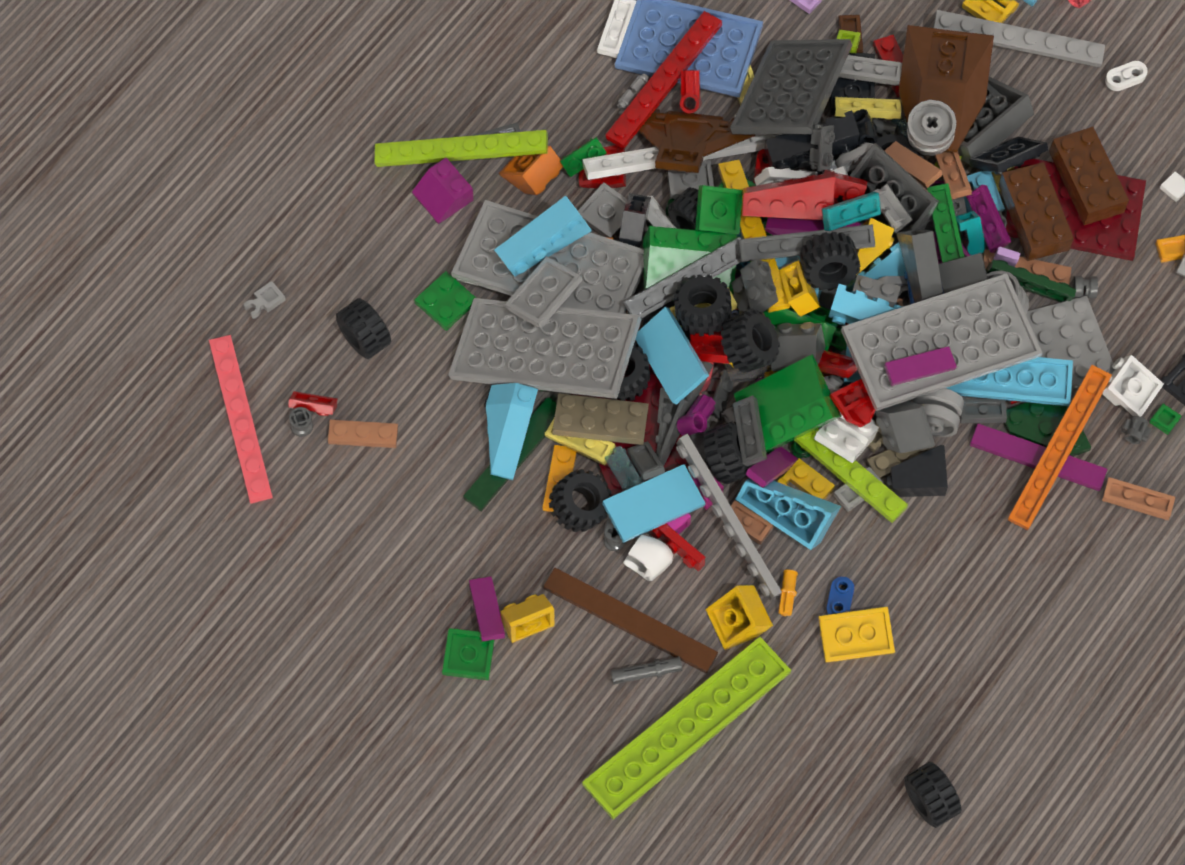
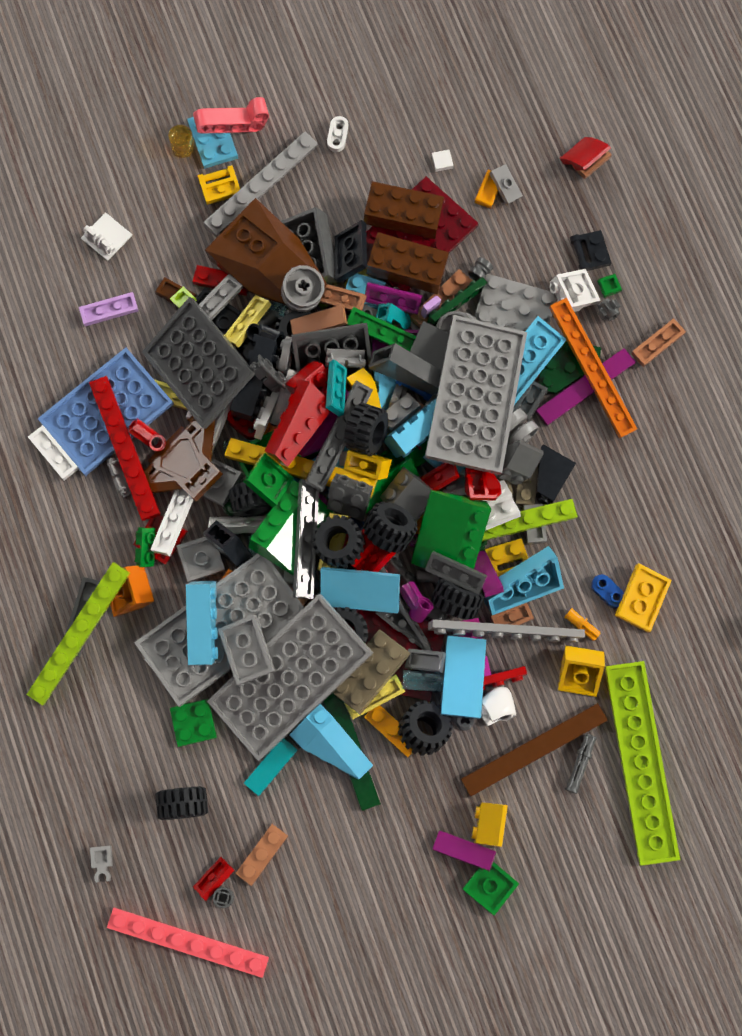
camera: 60 degrees left, 10 degrees up
magenta slope [412,158,474,224] -> none
magenta tile [884,346,957,386] -> none
none -> teal tile [244,738,298,796]

